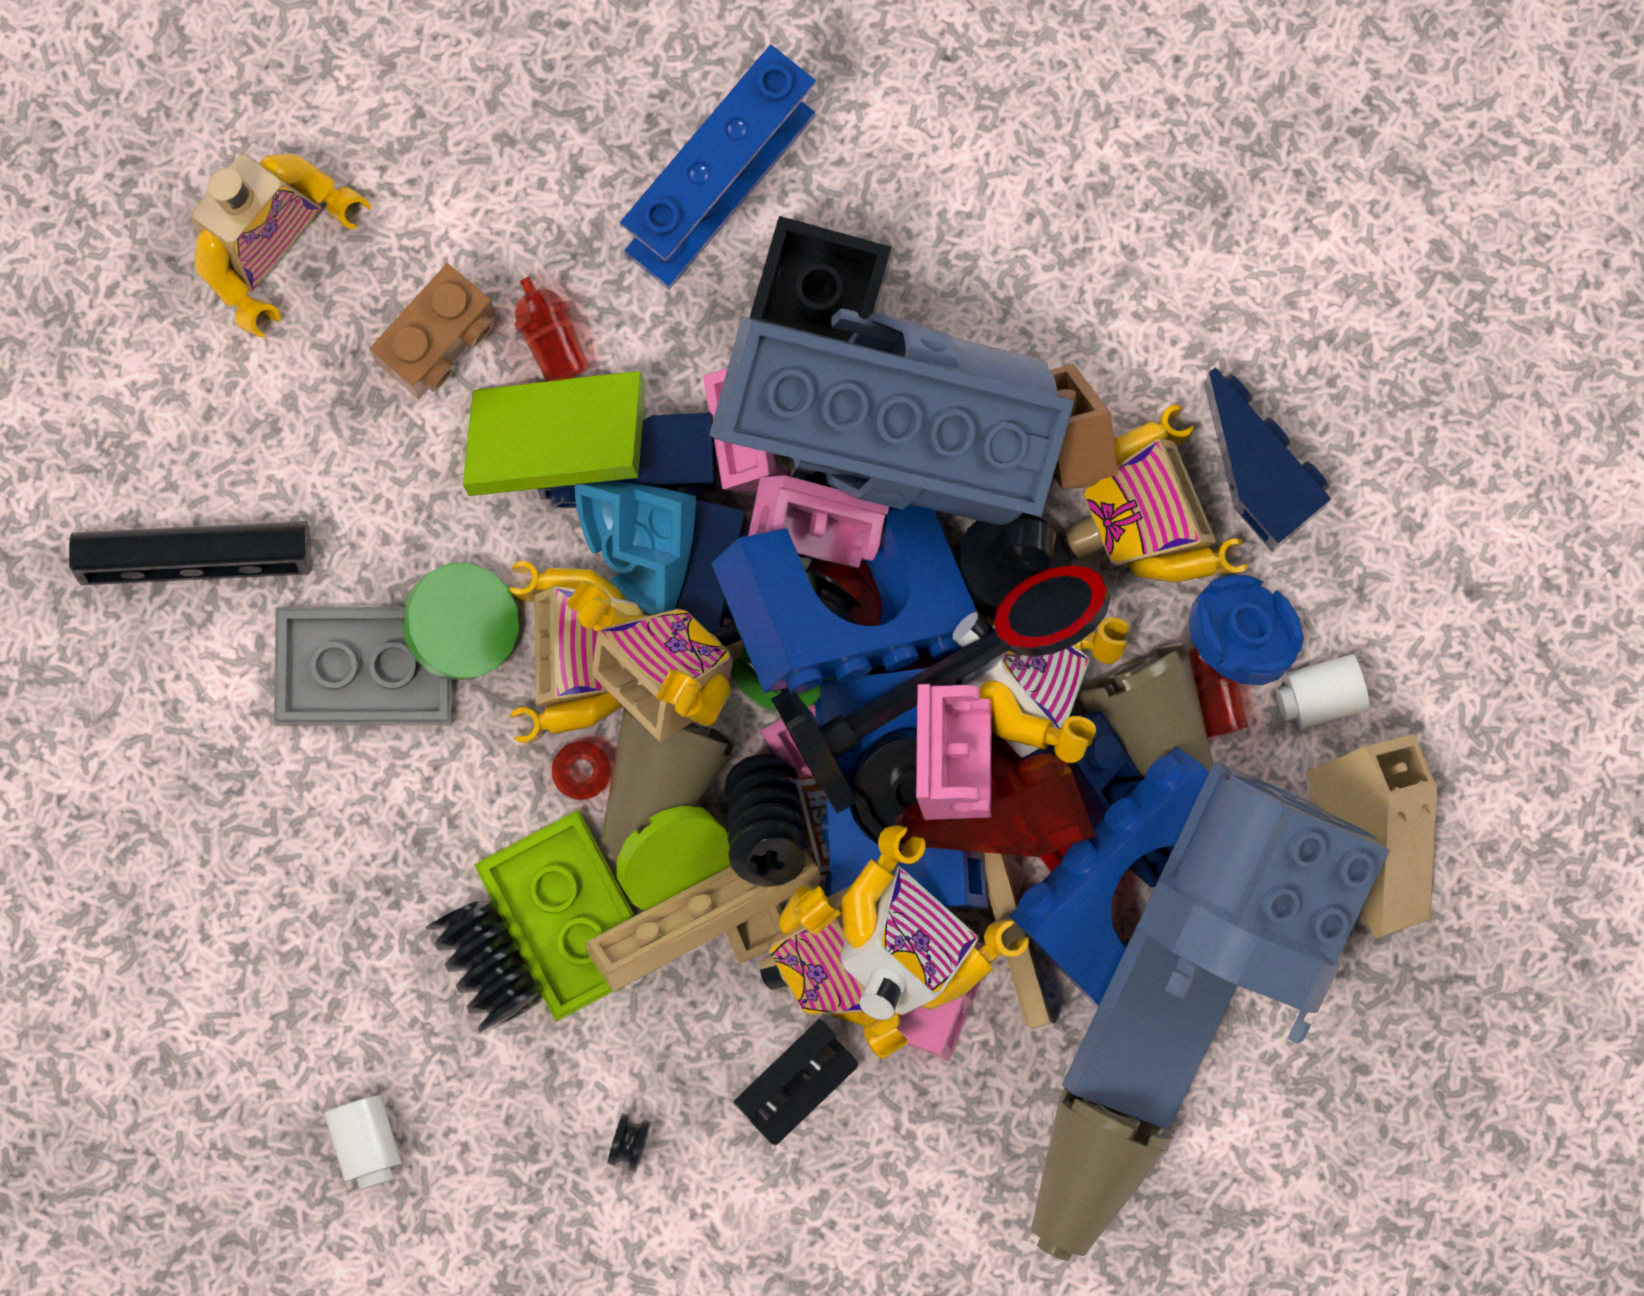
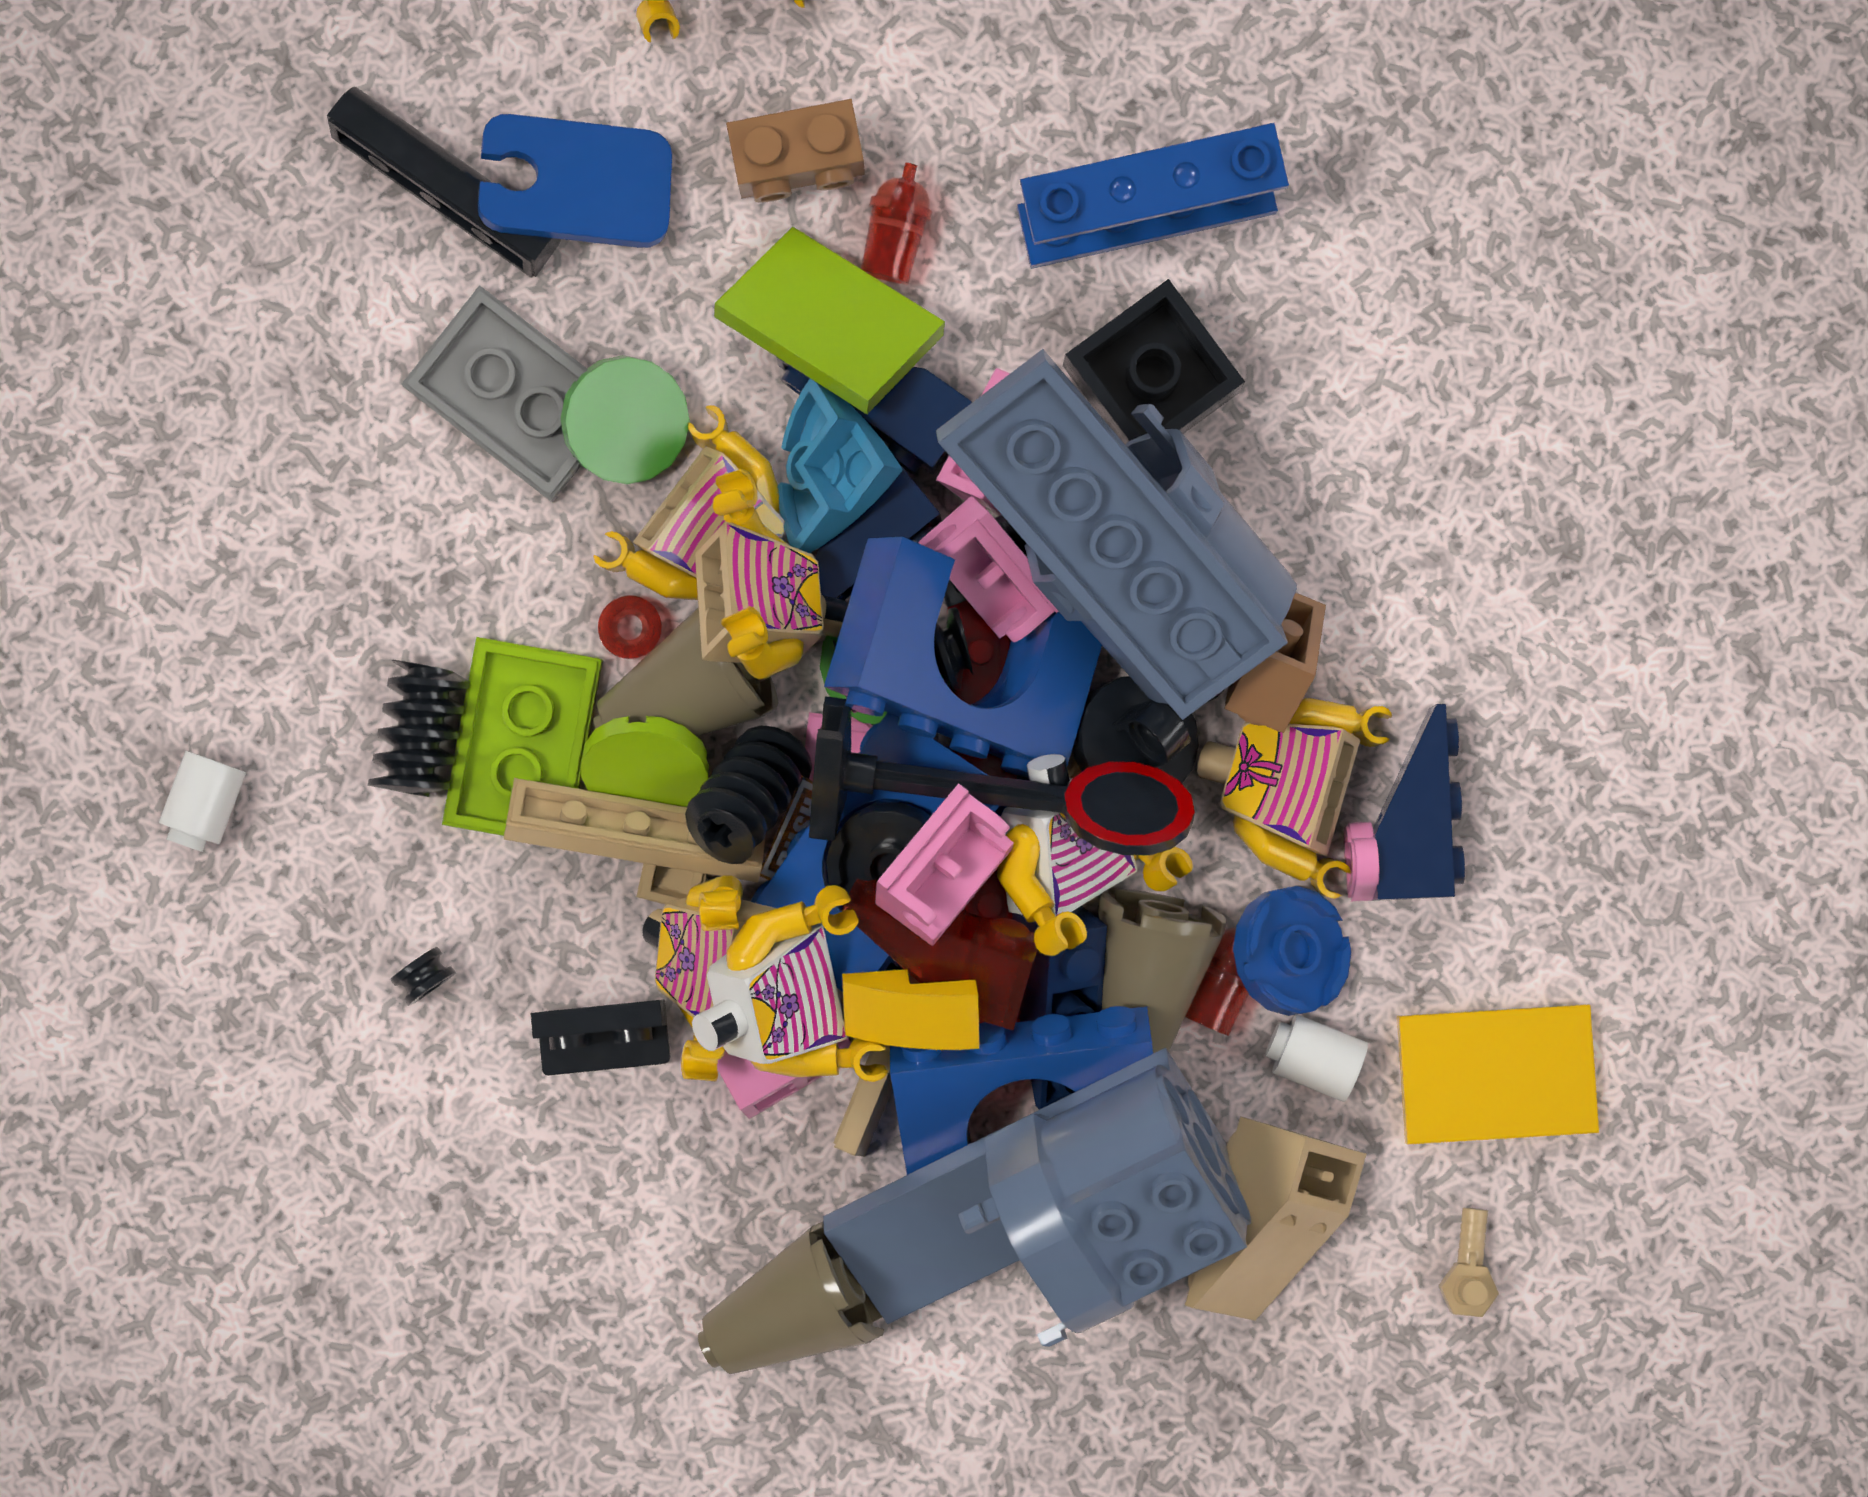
camera: 40 degrees right, 5 degrees up
none -> blue piece [478,114,672,248]
none -> yellow slope [842,969,979,1050]
none -> bright pink tile [1344,822,1379,902]
none -> yellow tile [1397,1005,1599,1145]
none -> tan piece [1438,1208,1499,1317]

